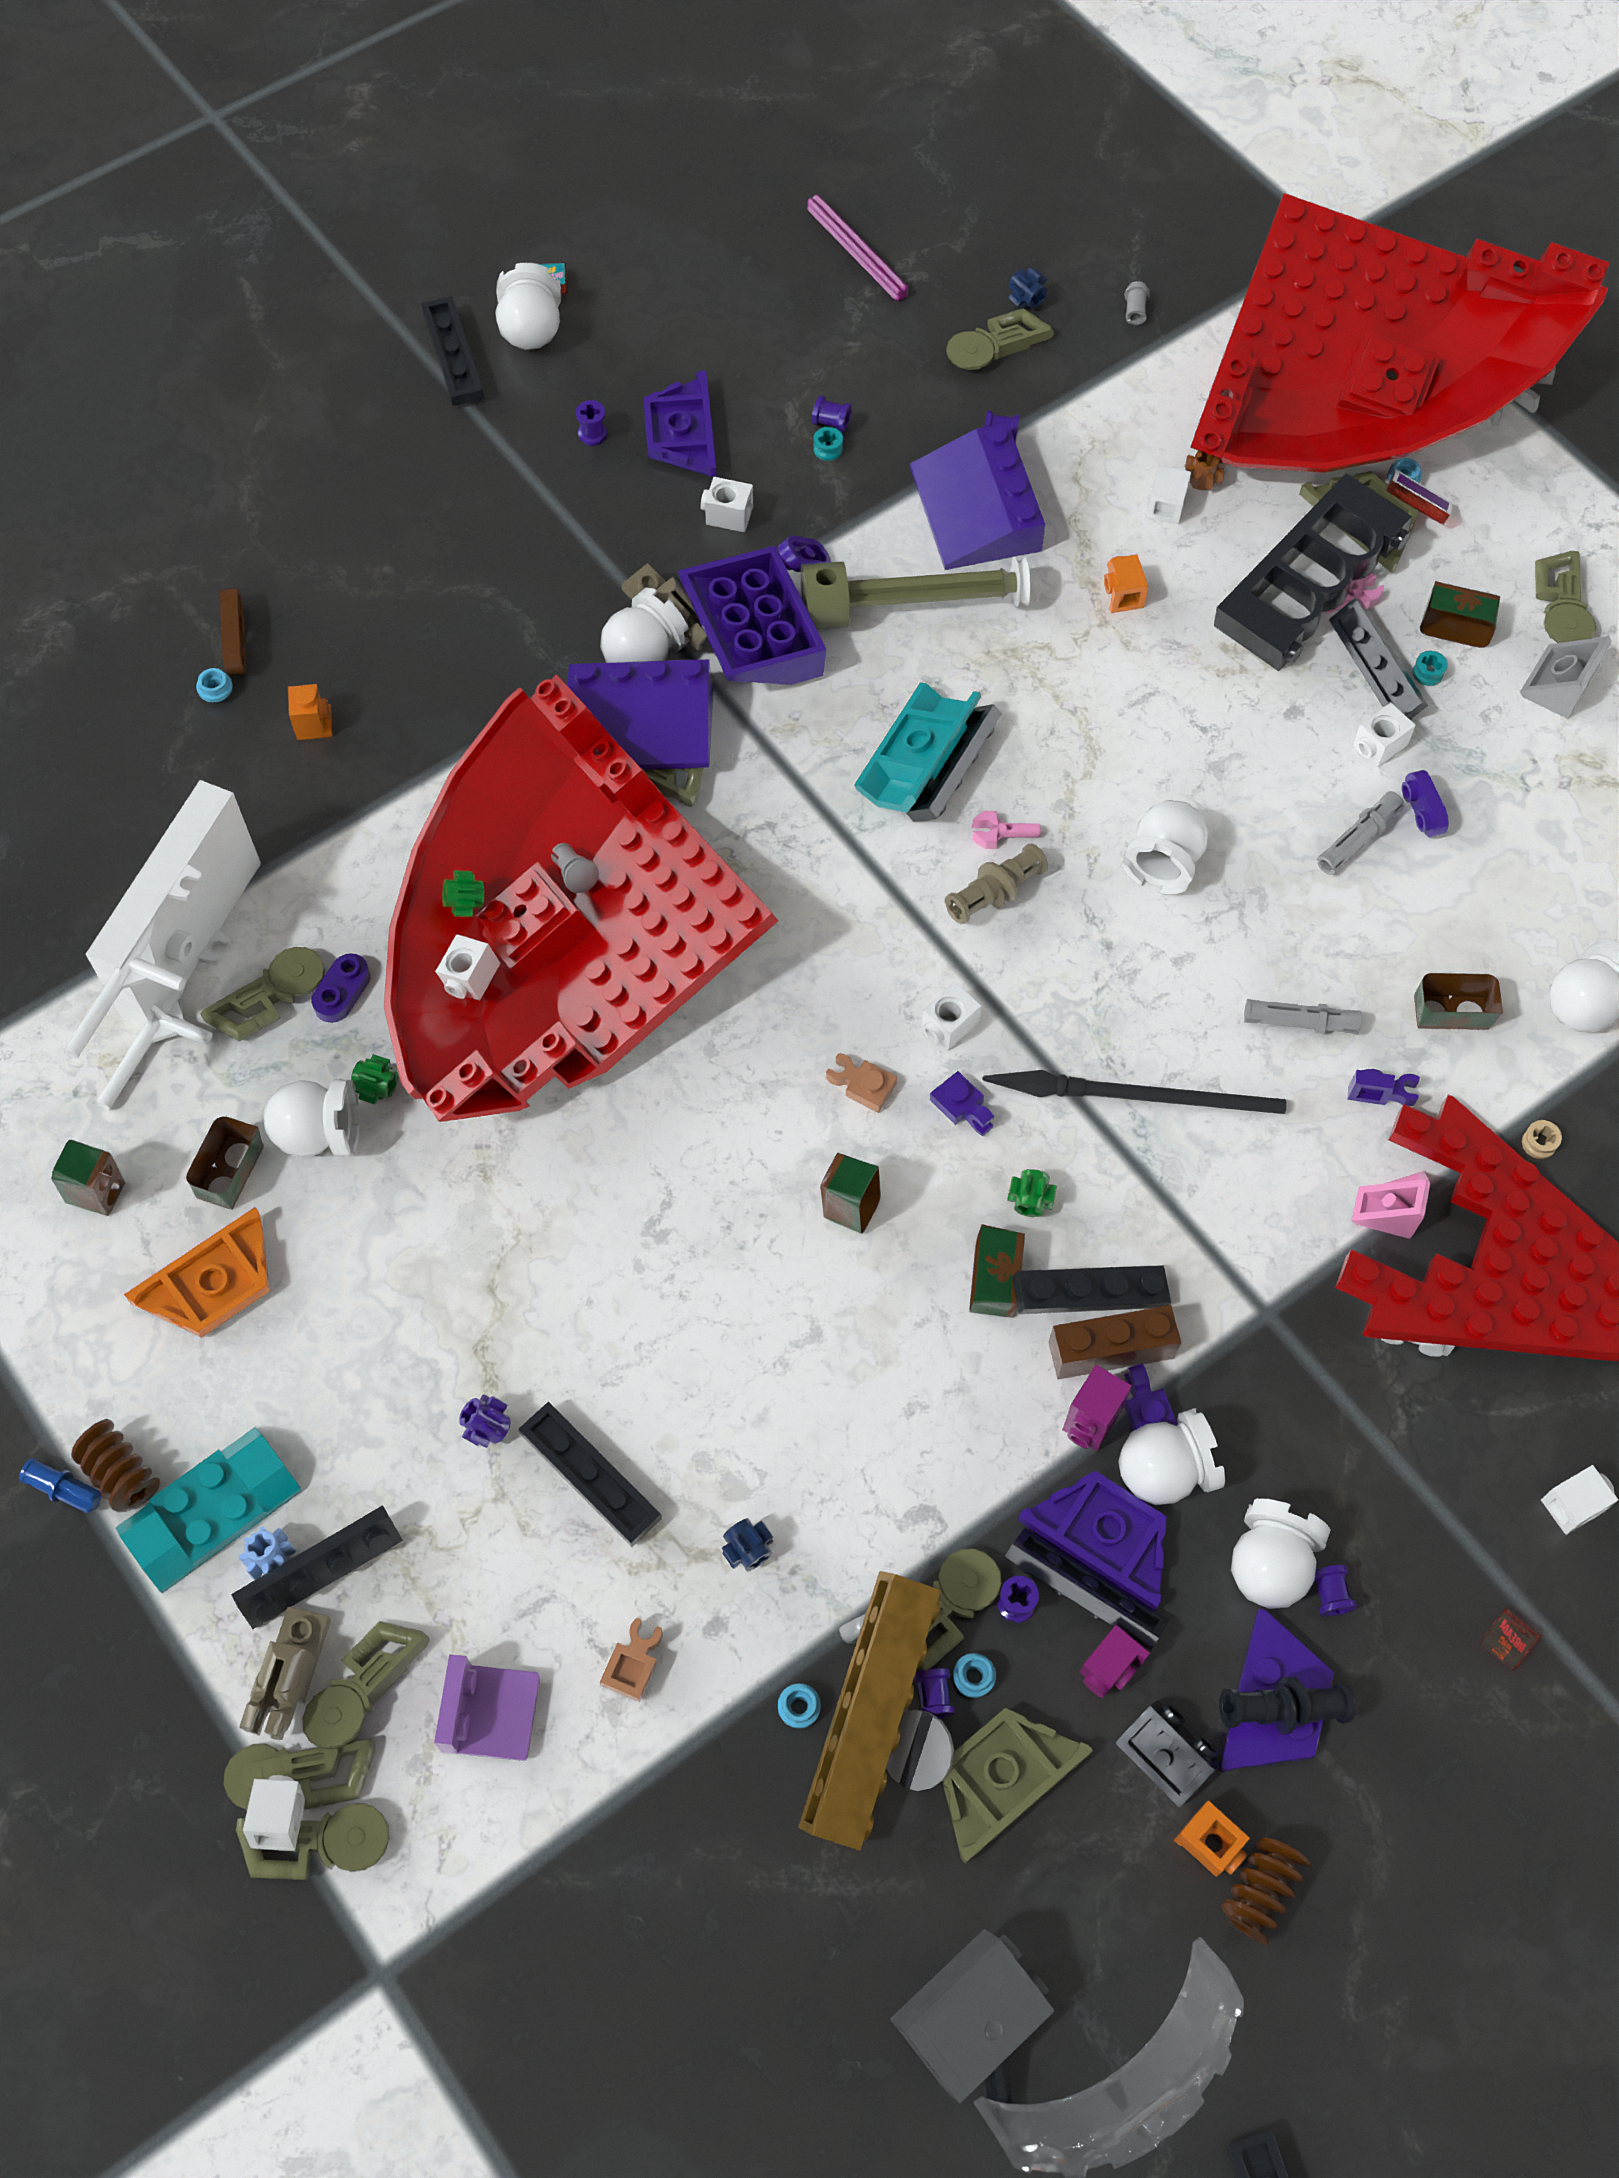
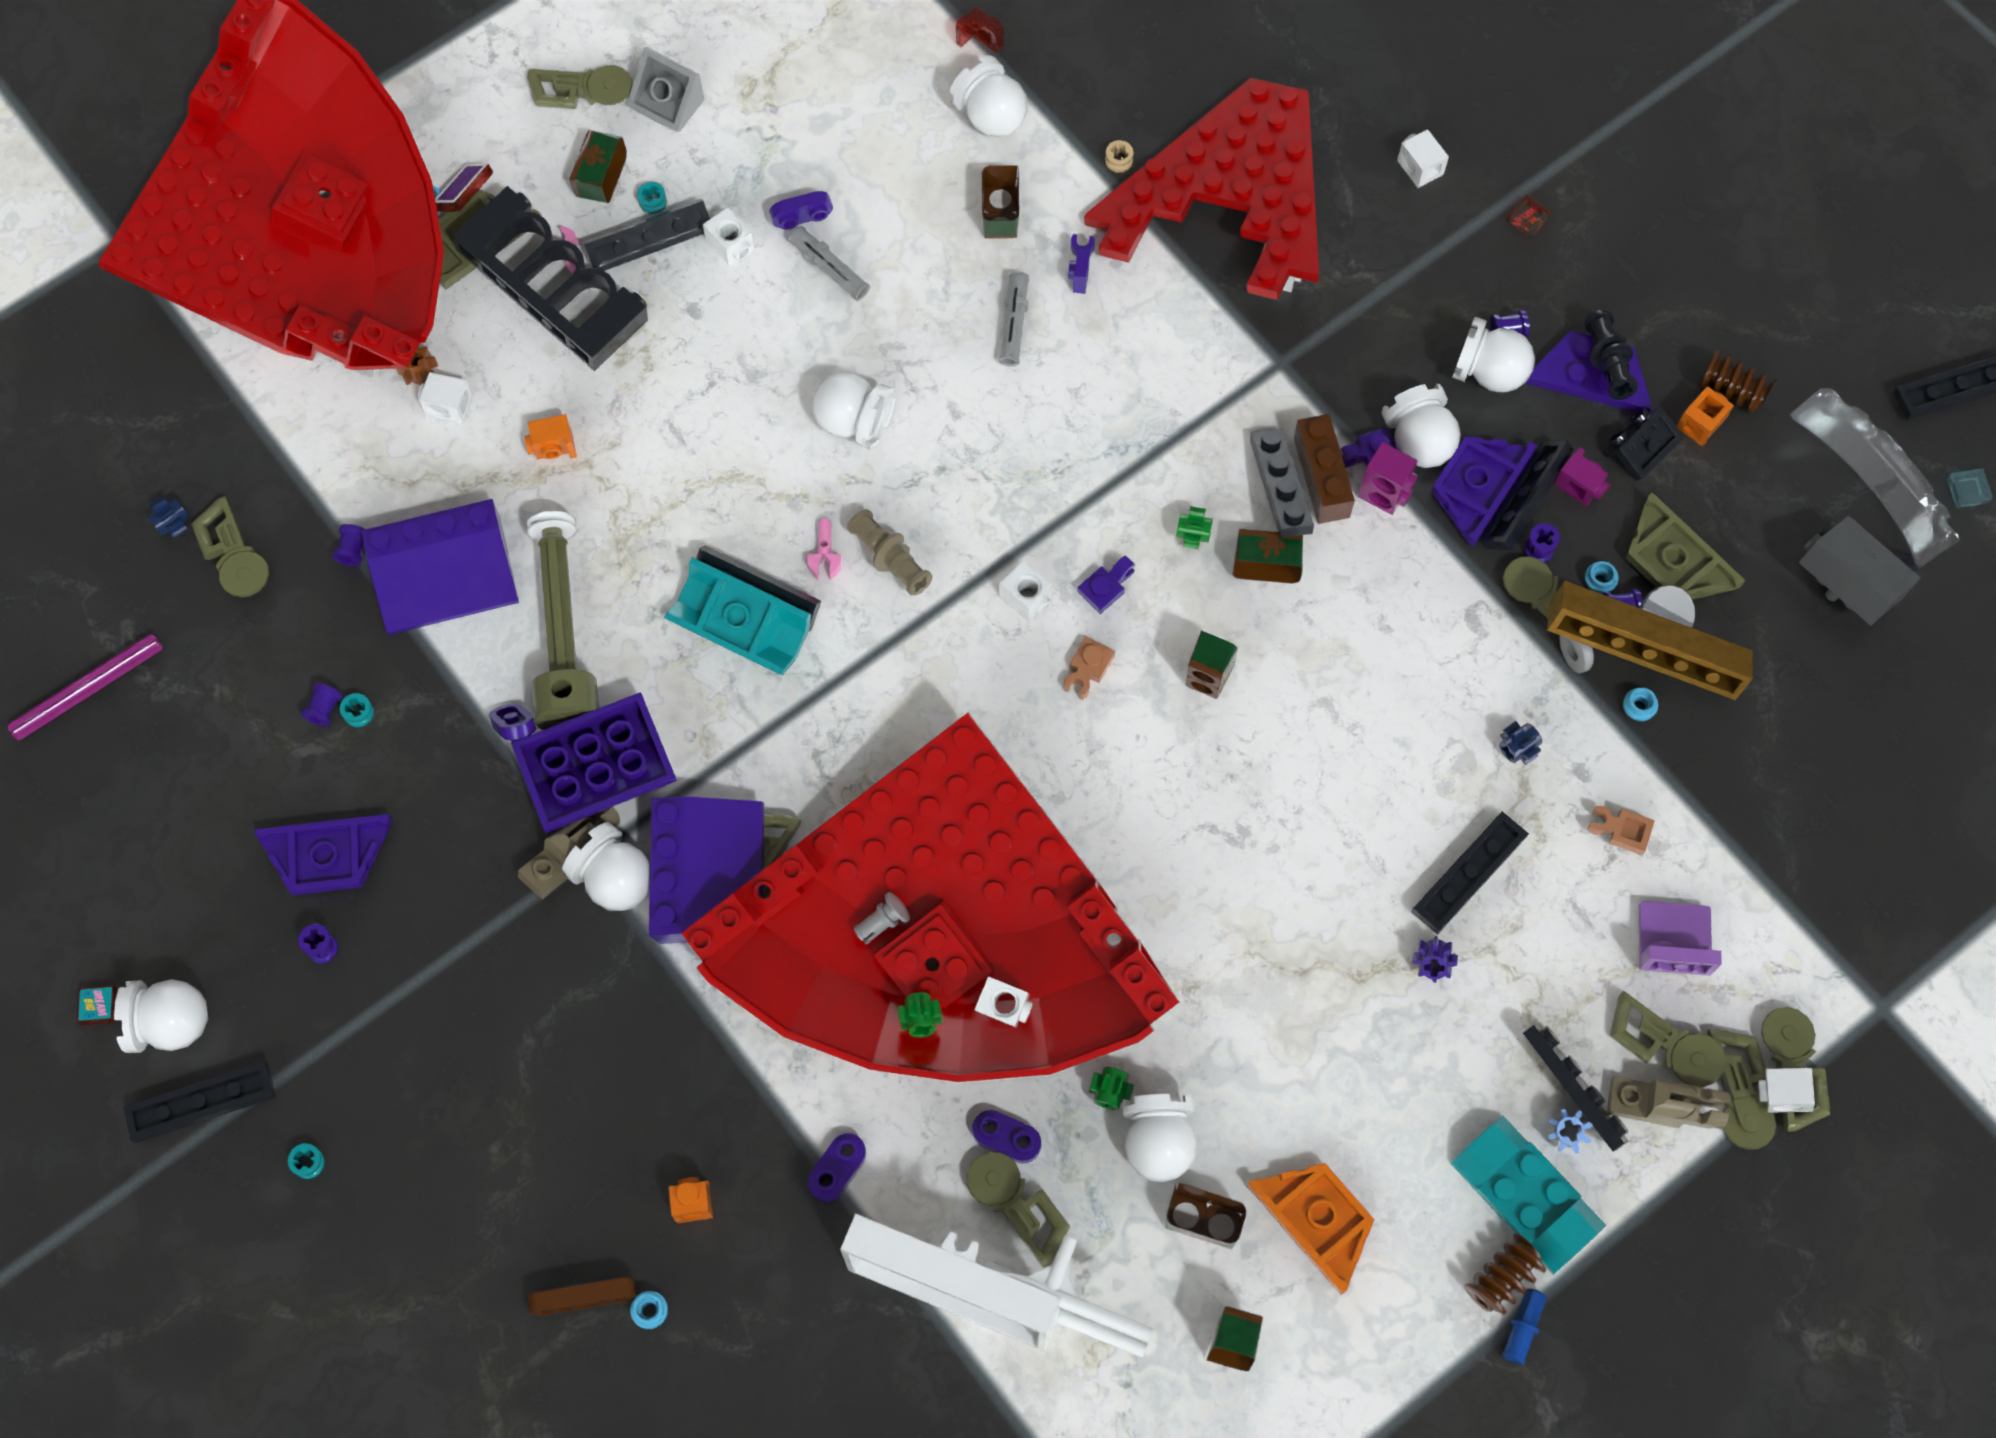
camera: 90 degrees left, 5 degrees up
white brick [701,477,753,532] -> none
black piece [982,1070,1287,1114] -> none
light grey pin [1124,281,1150,325] -> none
bright pink slope [1352,1171,1431,1239] -> none
none -> teal bush [288,1143,325,1179]
none -> dark purple plate [808,1133,866,1202]

